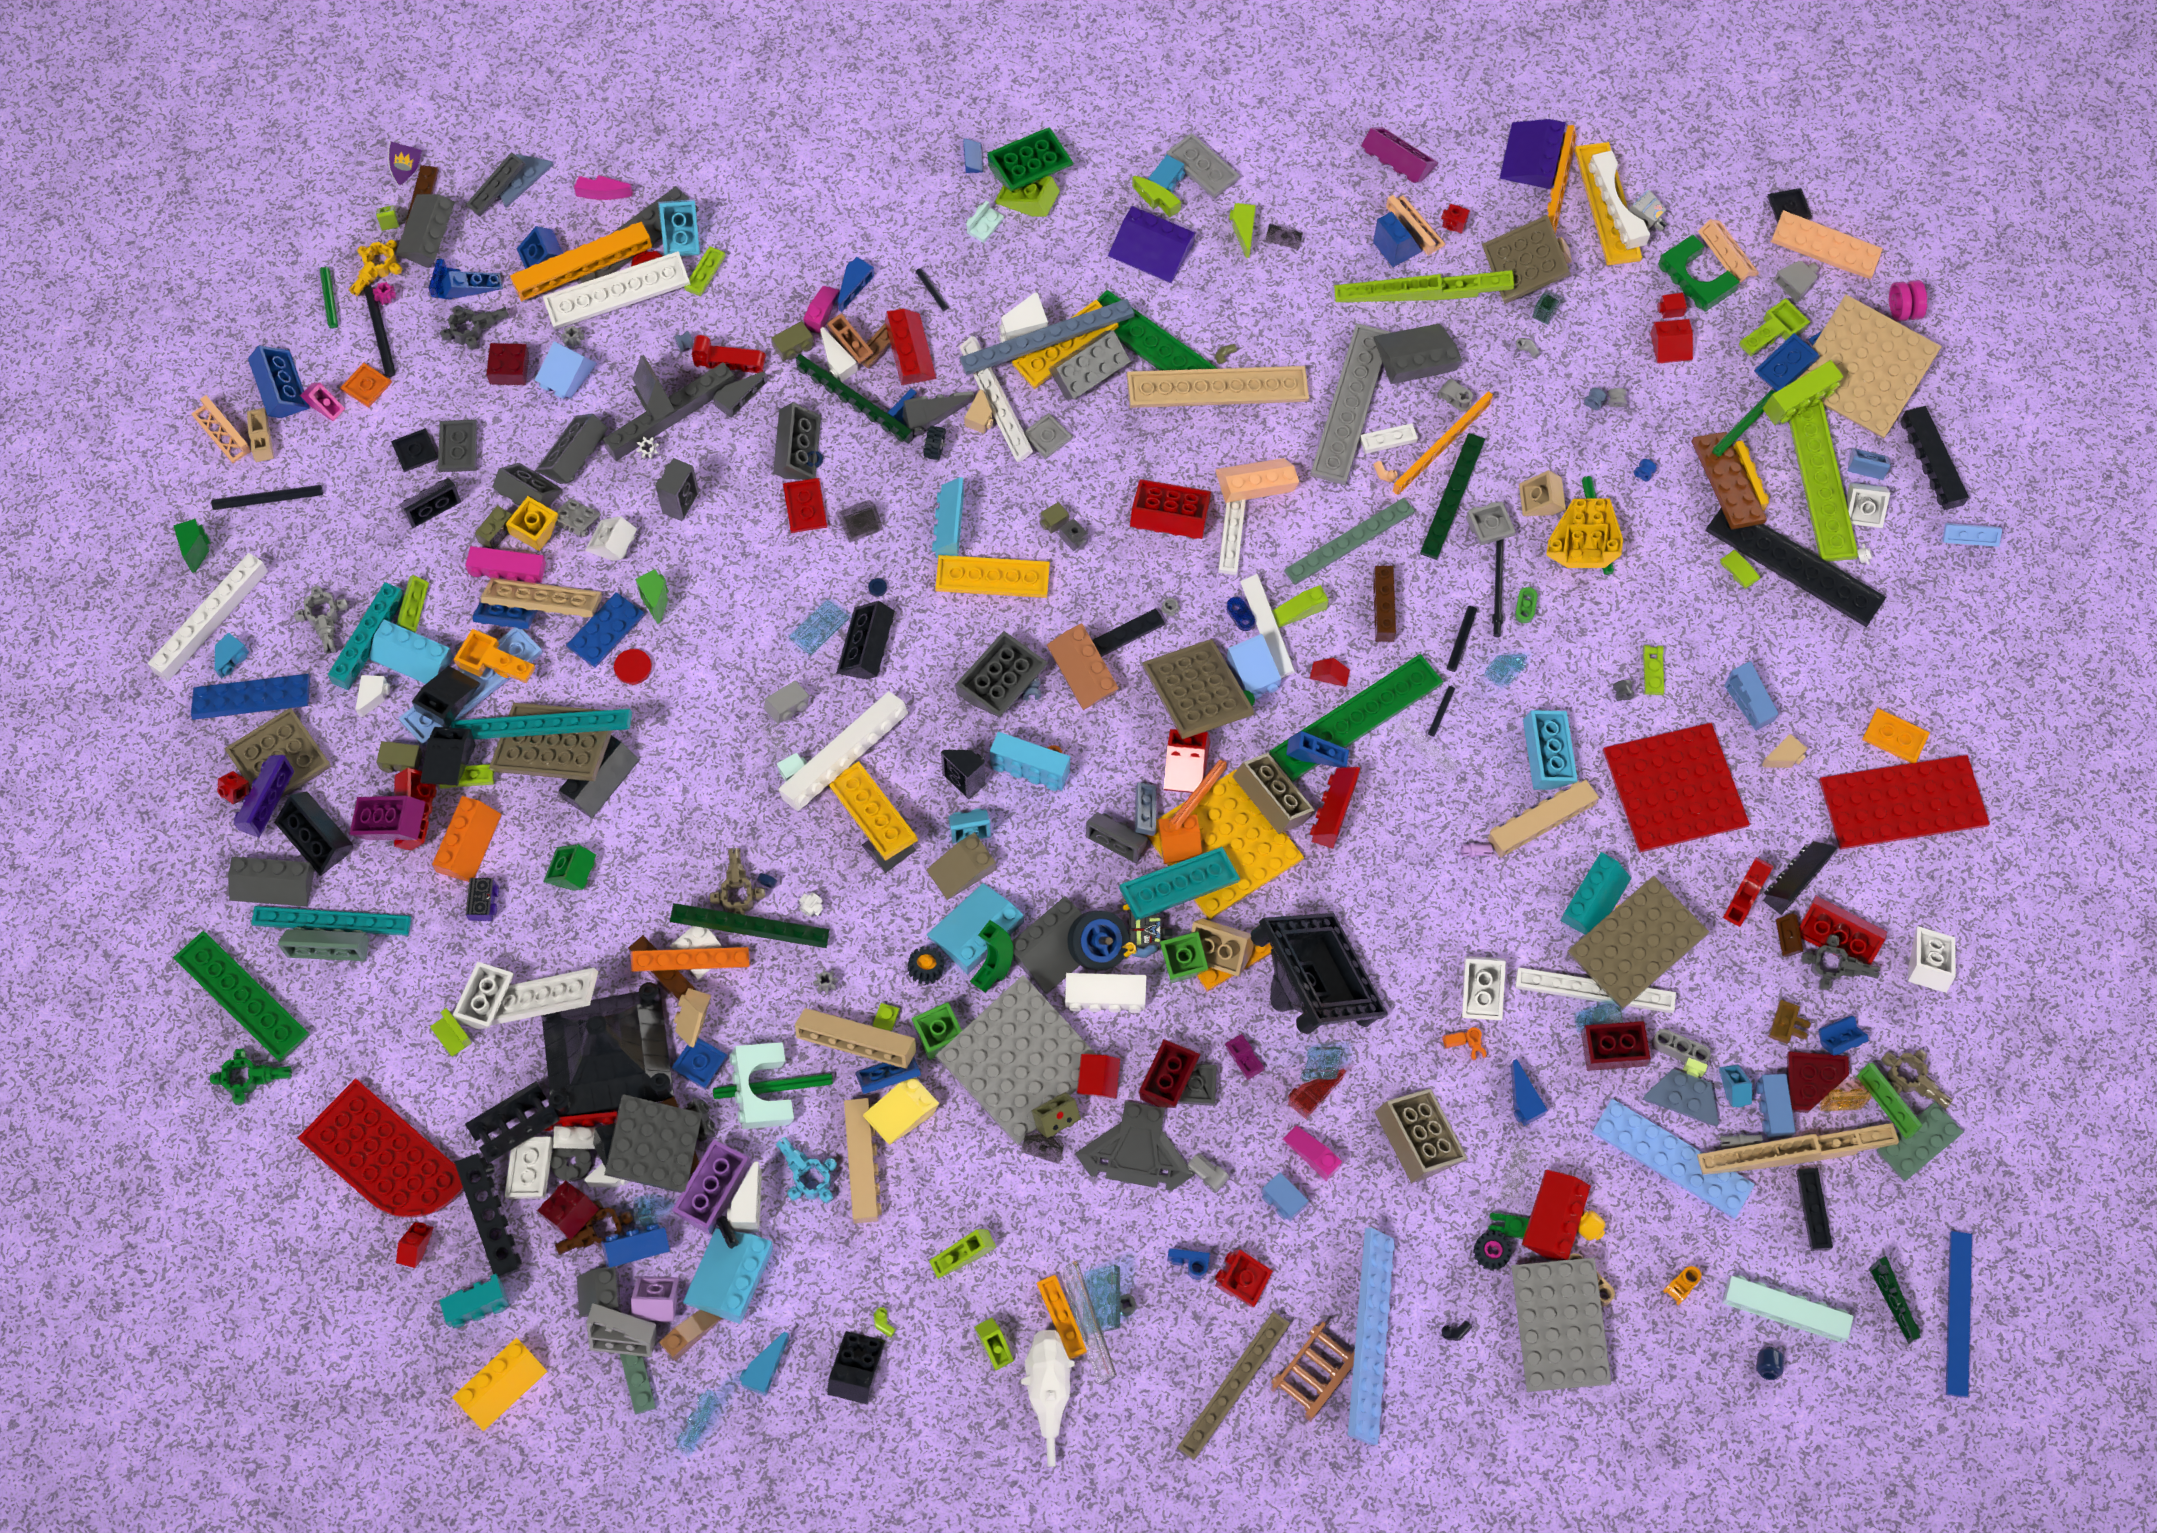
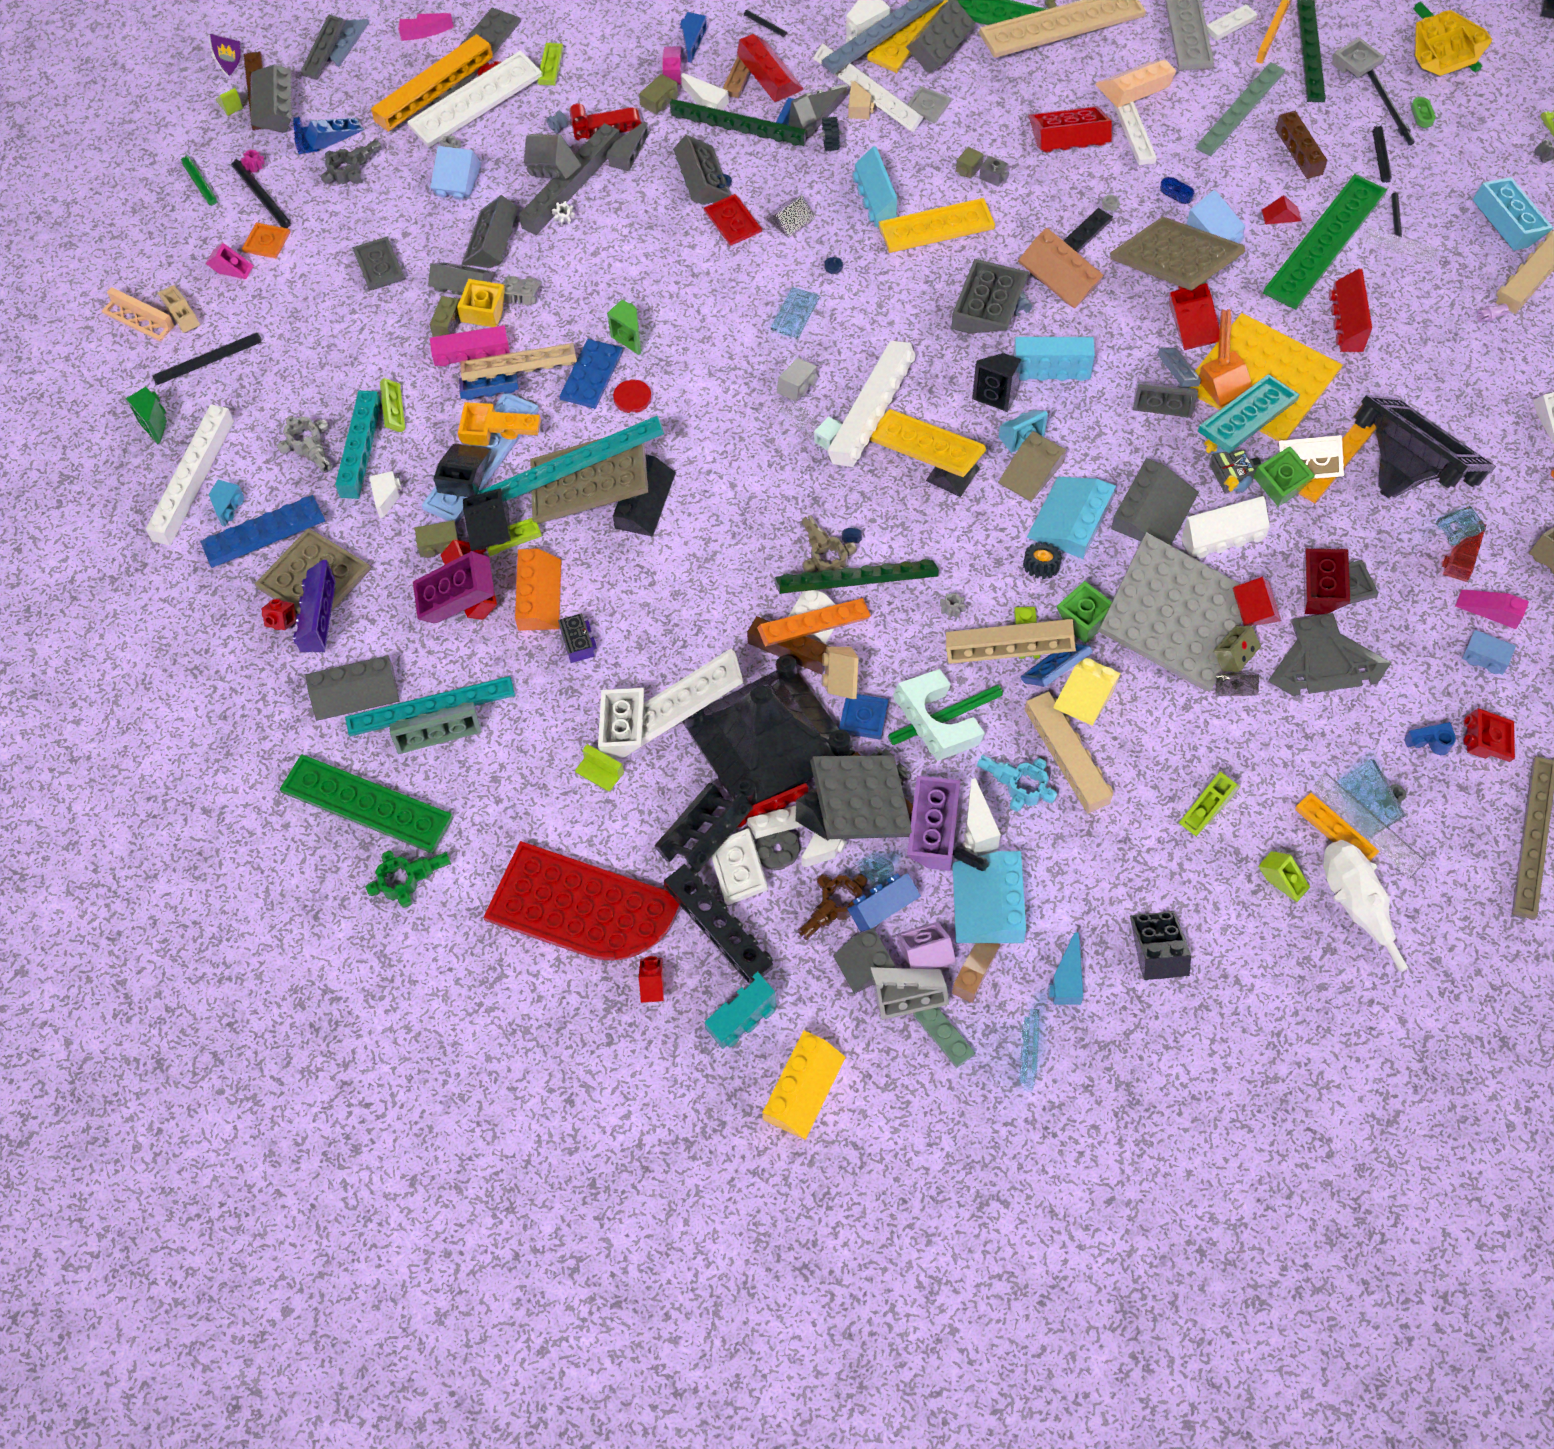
camera: 15 degrees left, 5 degrees down
blue slope [248,345,310,418] -> none
black slope [274,791,353,876] -> none
yellow piece [348,239,402,297] -> none
medium azure slope [369,620,454,684] -> none
black tile [391,428,438,472] -> none
black slope [399,478,461,528] -> none
dark red brick [486,343,529,385] -> none
blue slope [516,226,563,269] -> none
dark red brick [537,1180,599,1240] -> none
green slope [543,844,596,891] -> none
white slope [585,516,637,561] -> none
dark grey brick [655,458,699,521] -> none
medium azure slope [658,199,700,256] -> none
white gear [799,892,823,917] -> none
nougat slope [827,313,874,364] -> none
black slope [836,600,895,680] -> none
lime arm [873,1307,896,1338] -> none
green arch [970,920,1013,993] -> none
wheel [1067,911,1129,970] -> none
light grey piece [1187,1153,1230,1193] -> none
magenta slope [1225,1034,1264,1080] -> none
dark tan brick [1232,753,1315,834] -> none
white tile [1240,574,1295,678] -> none
lime slope [1272,585,1329,628] -> none
blue slope [1286,731,1349,768] -> none
light nougat arm [1373,461,1398,482] -> none
clear light blue slope [1484,654,1527,689] -> none
tan slope [1519,470,1566,516] -> none

